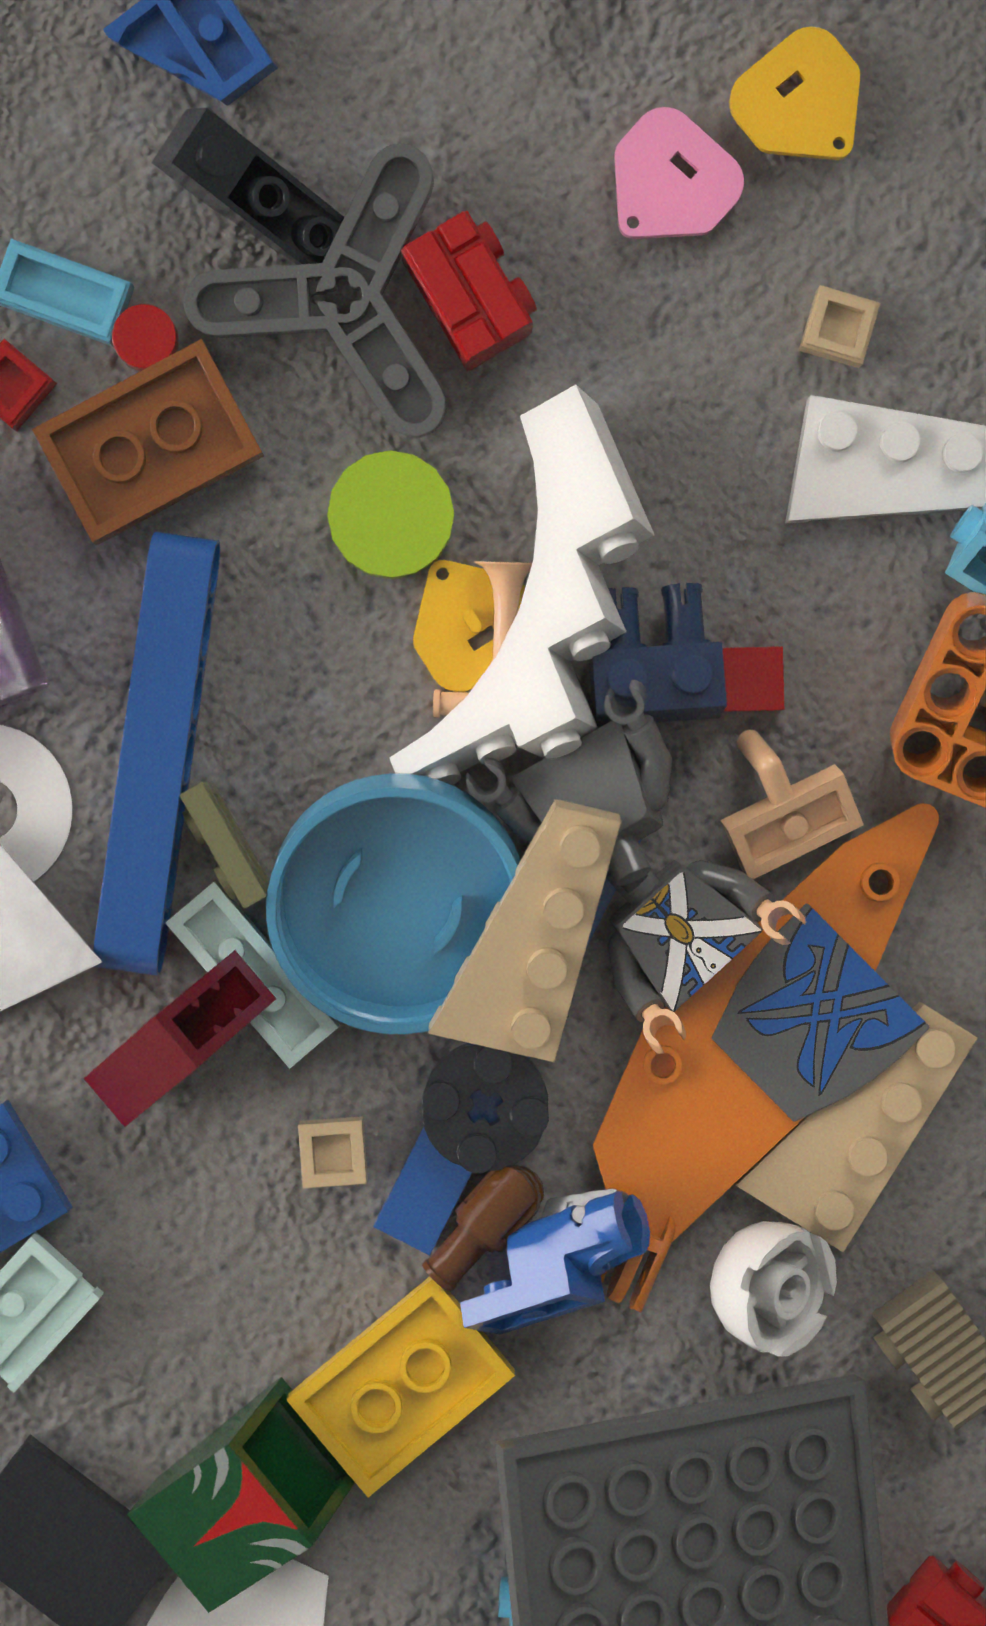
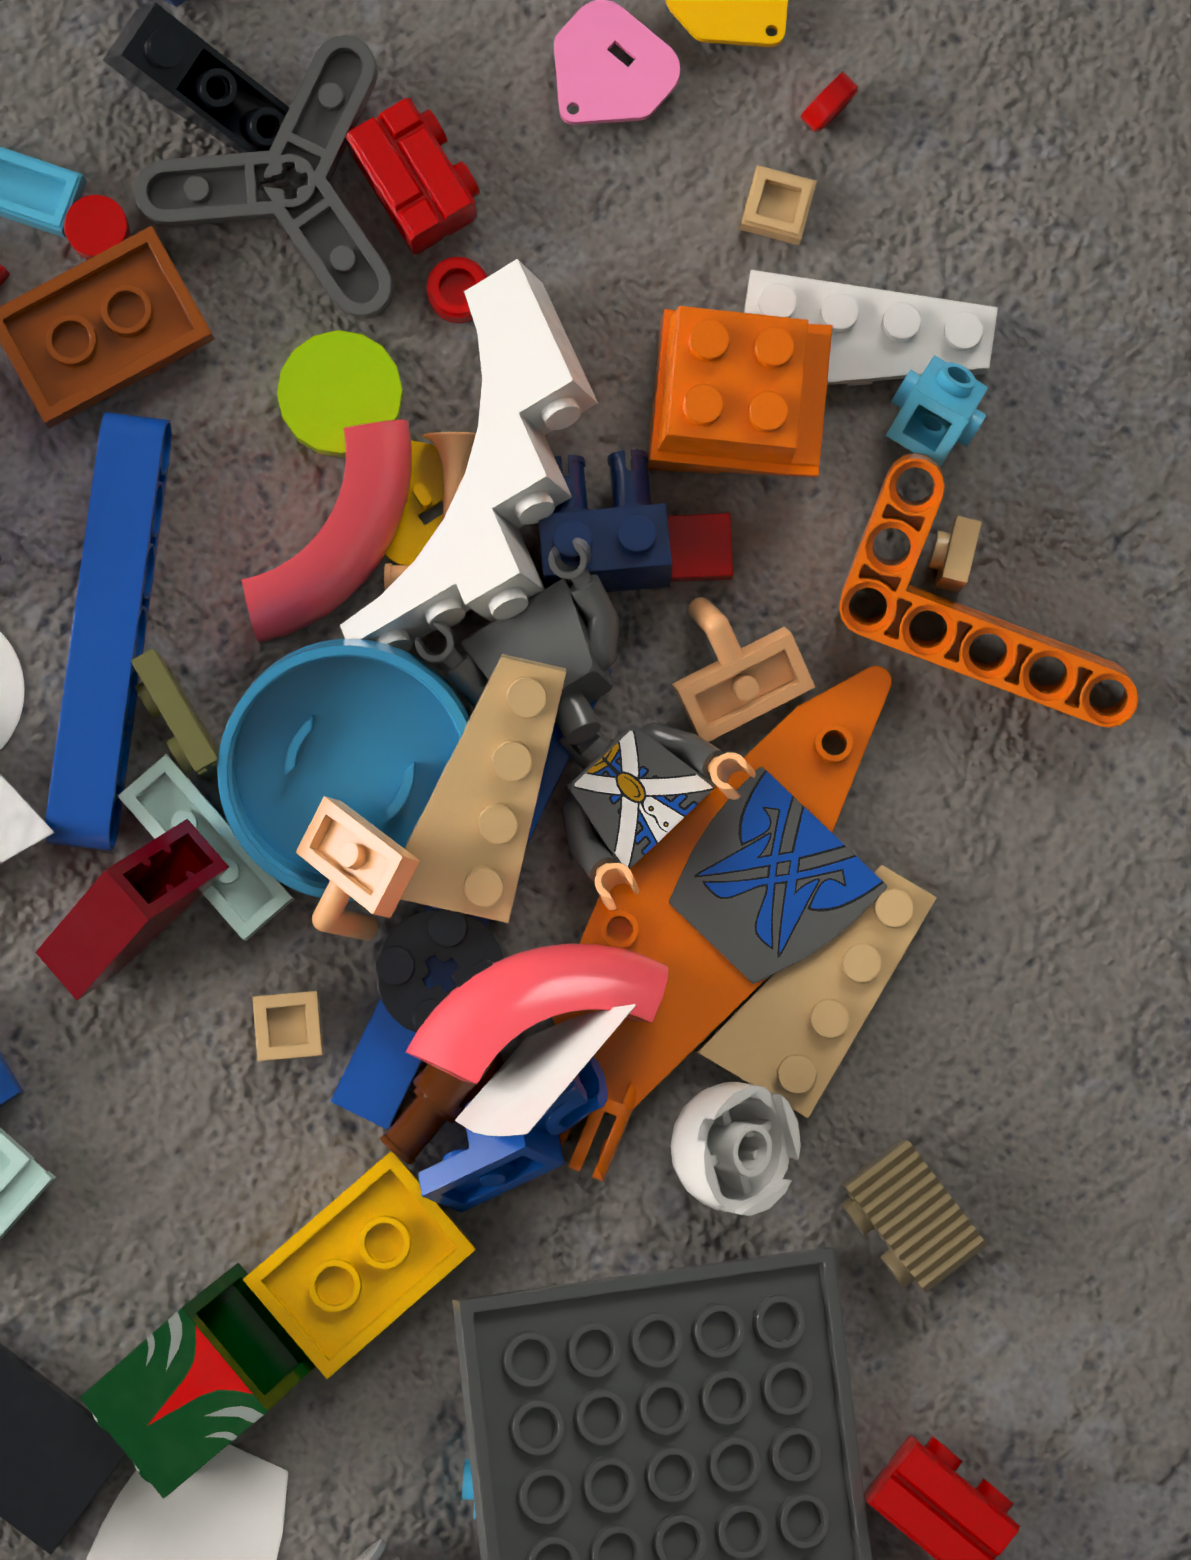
camera: 10 degrees left, 5 degrees down
none -> coral brick [241,419,412,643]
none -> light nougat plate [295,796,420,941]
none -> coral brick [406,944,668,1084]
none -> red tile [427,257,487,324]
none -> white sticker [455,1004,636,1136]
none -> orange piece [647,306,833,477]
none -> red tile [800,71,859,133]

